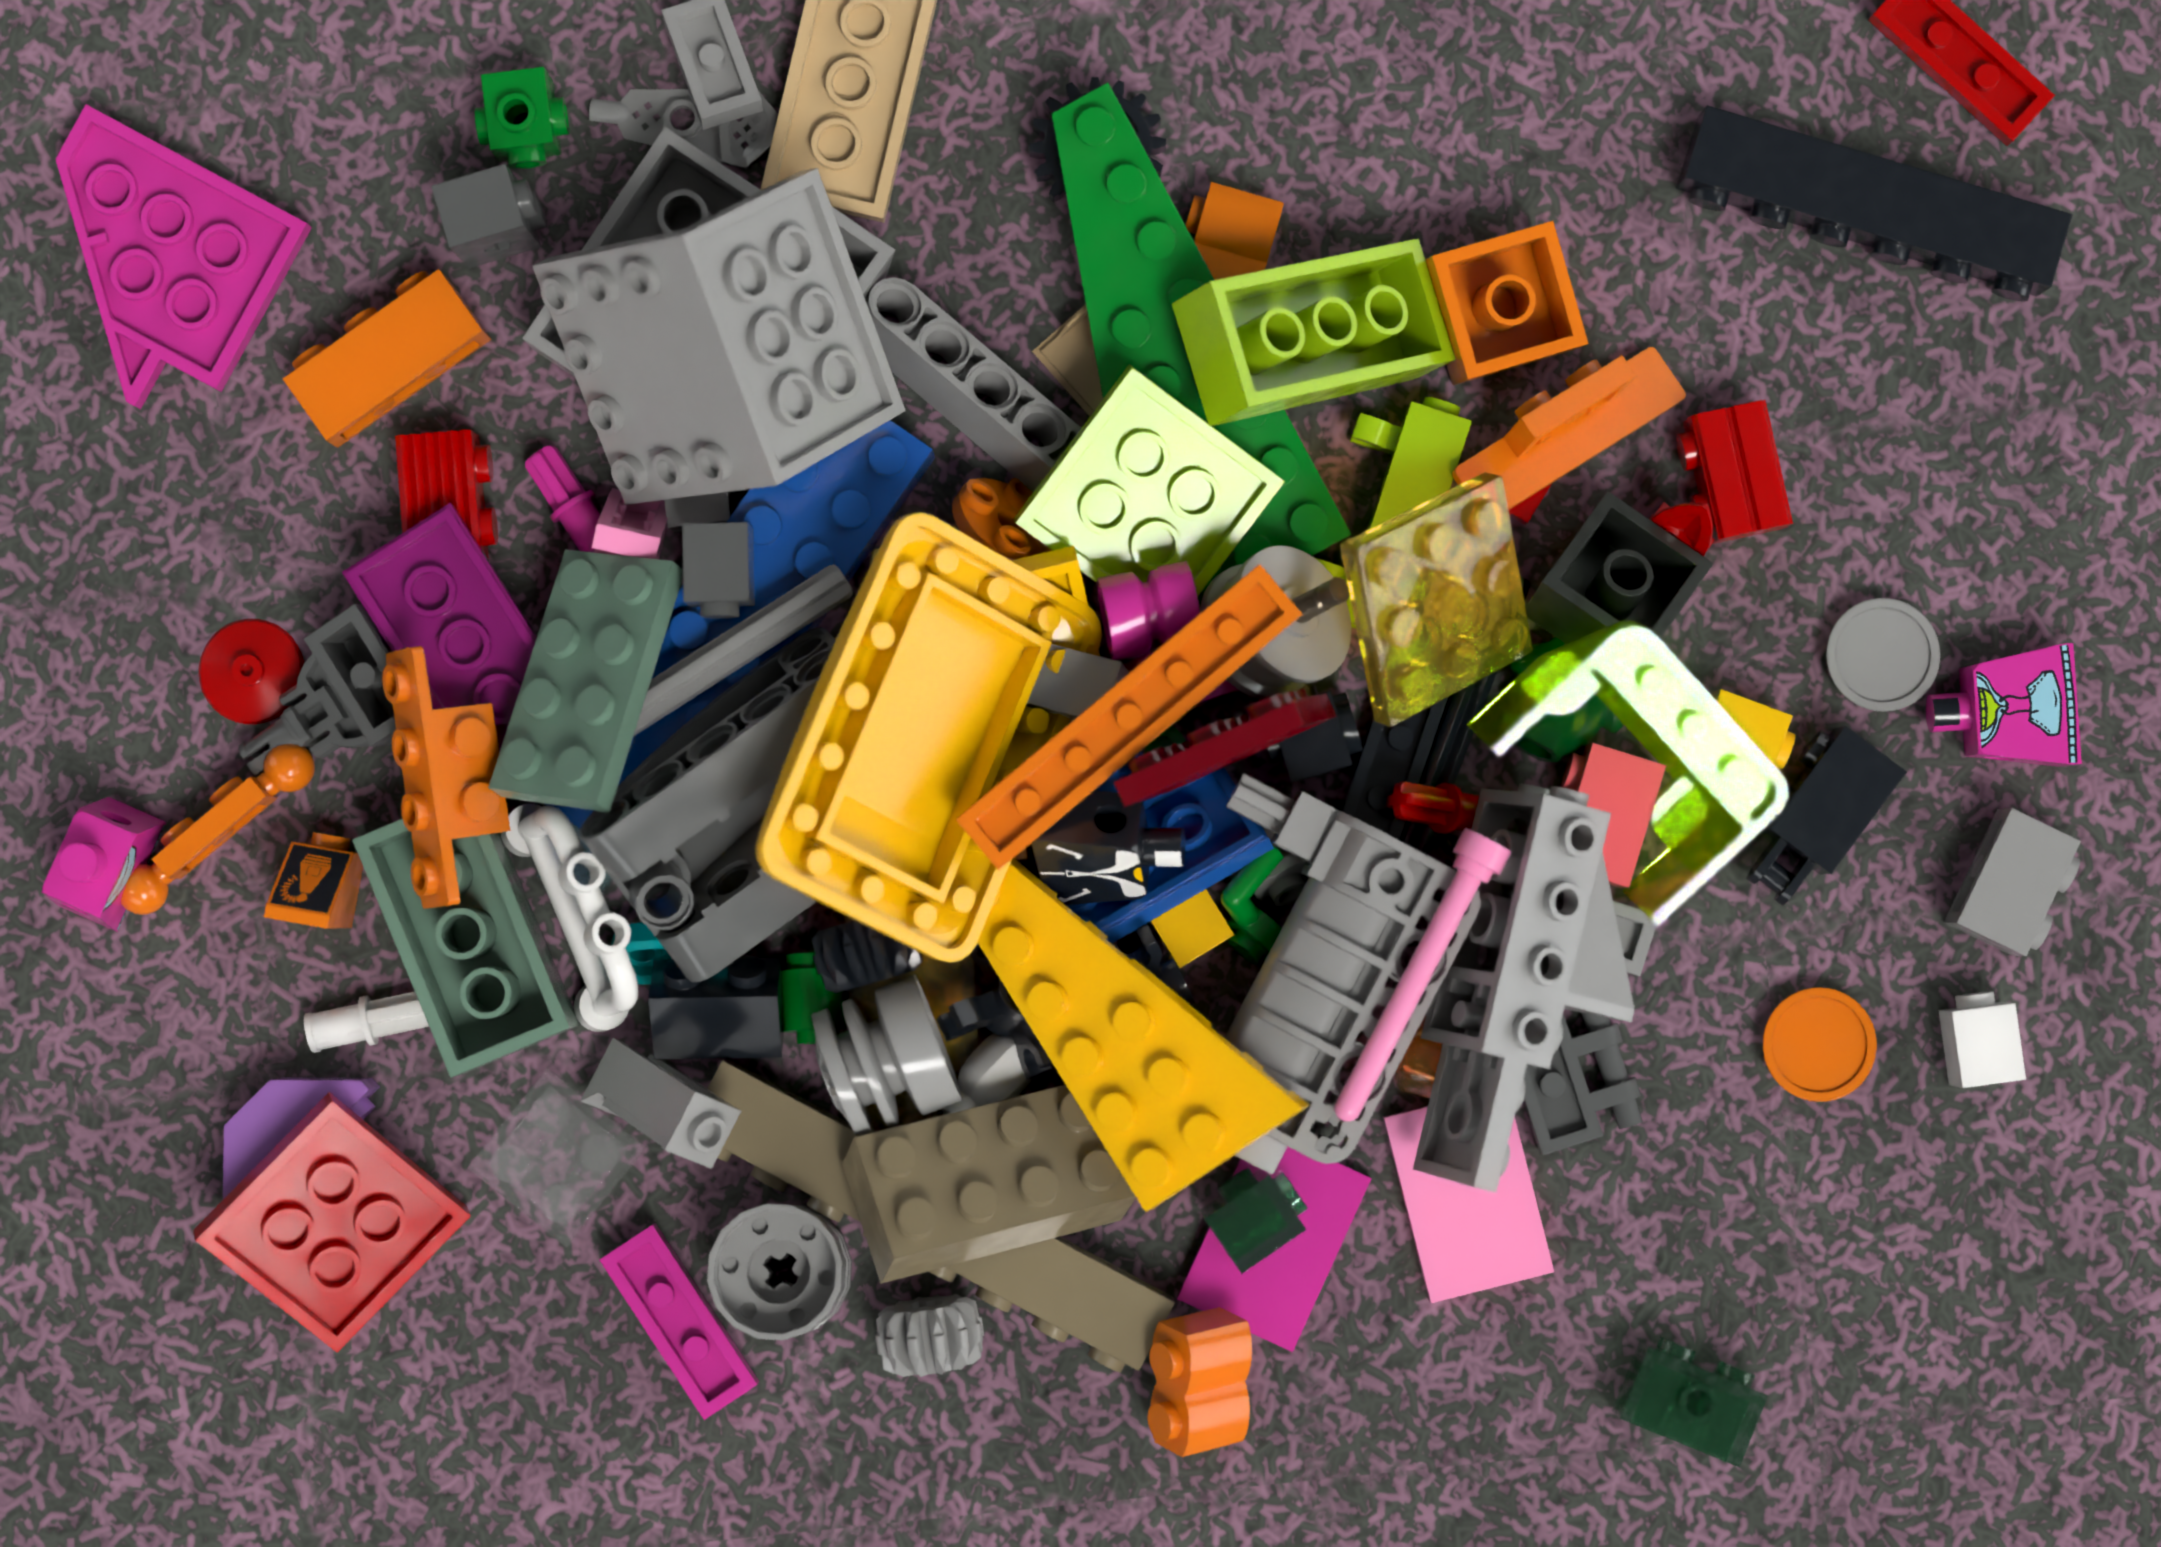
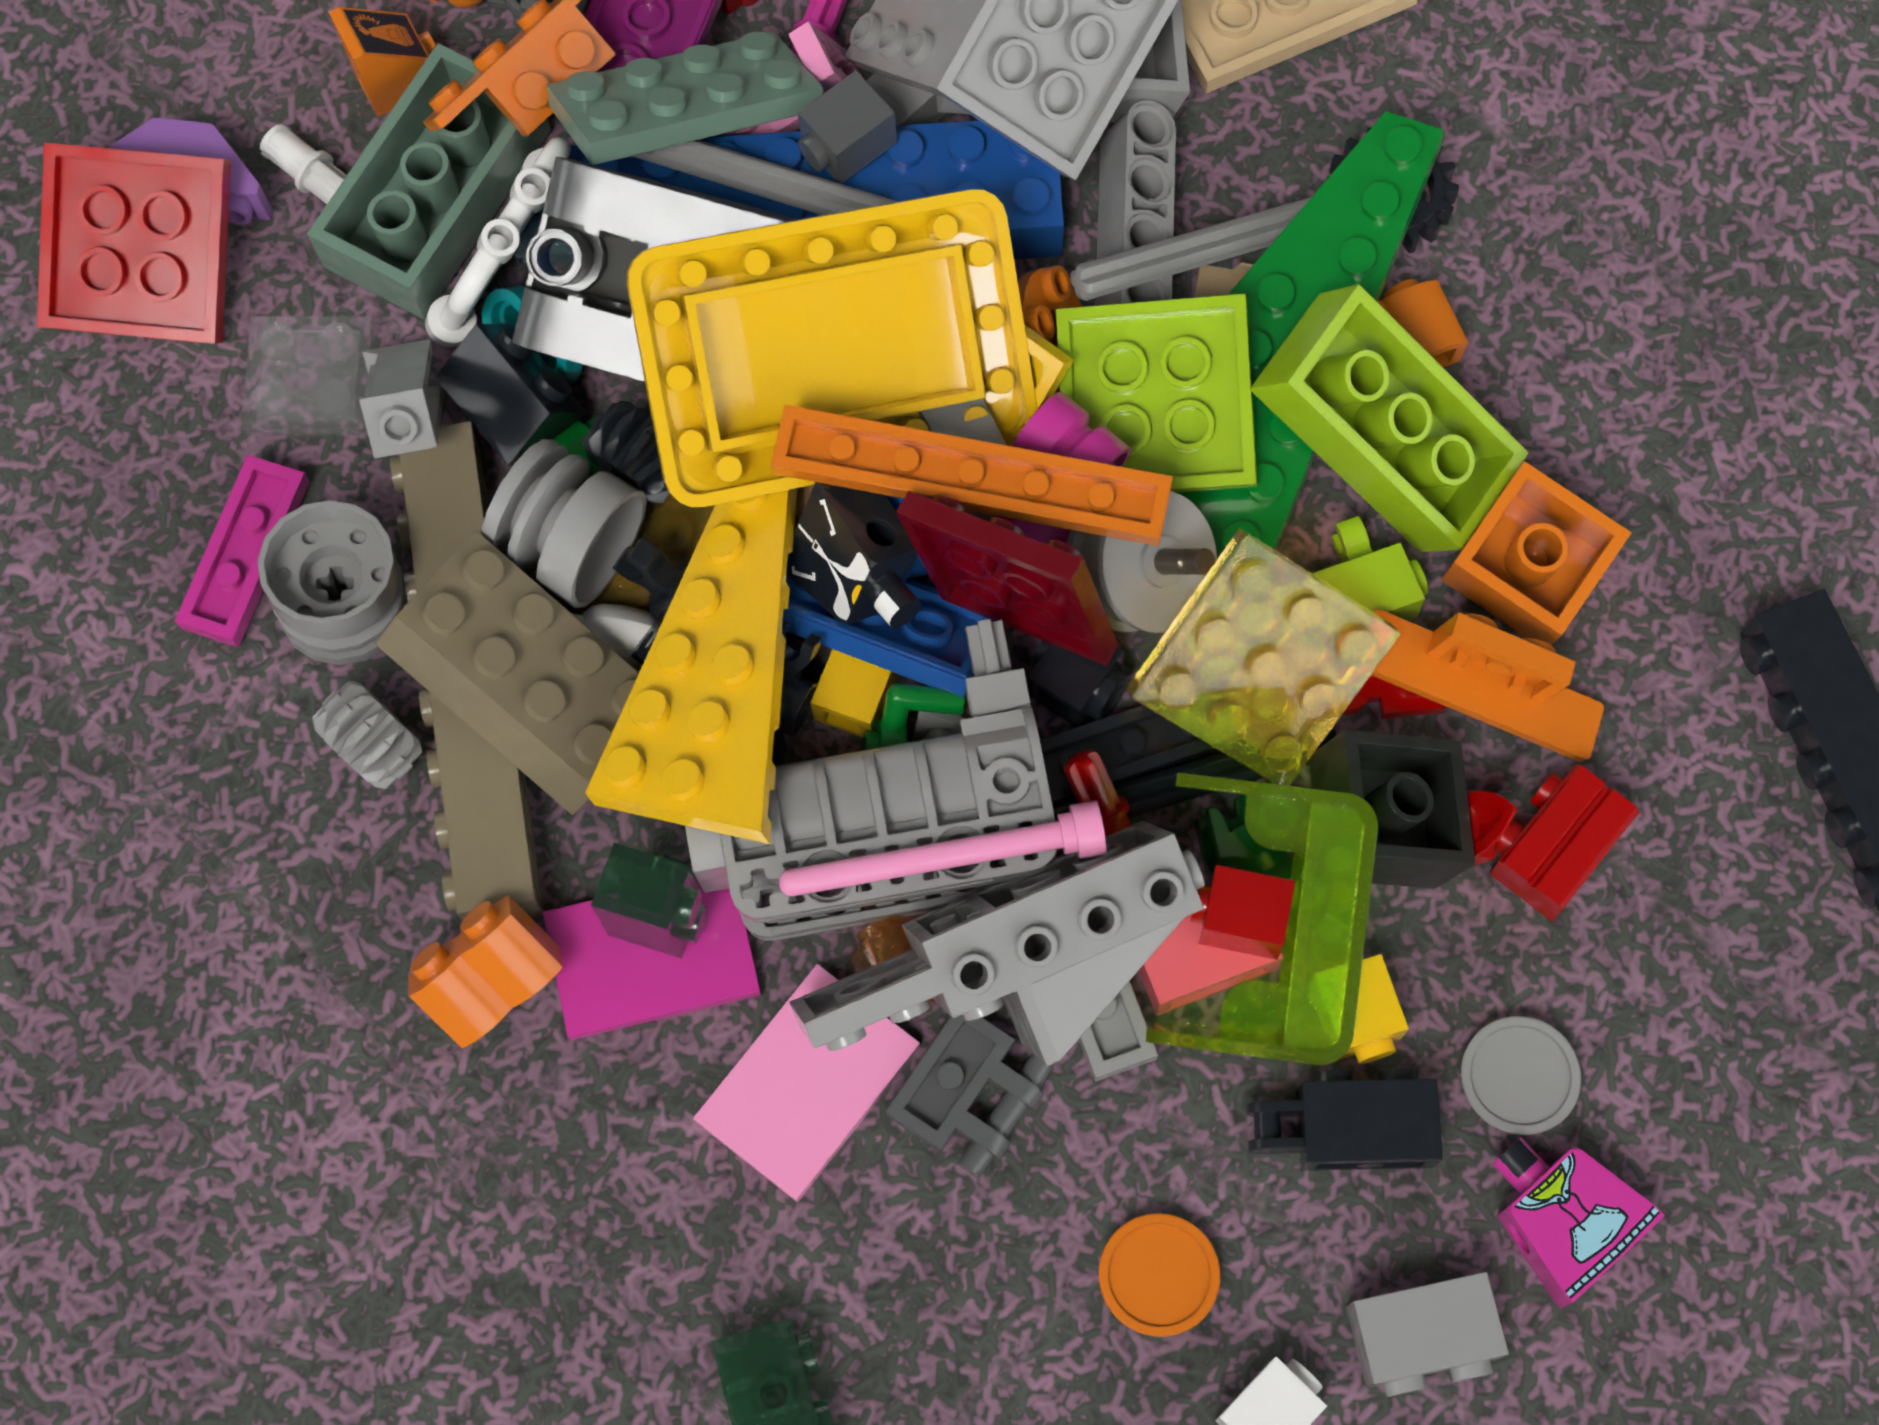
camera: 55 degrees right, 15 degrees down
none -> light grey axle [1070,197,1311,301]
none -> red brick [1190,865,1296,960]

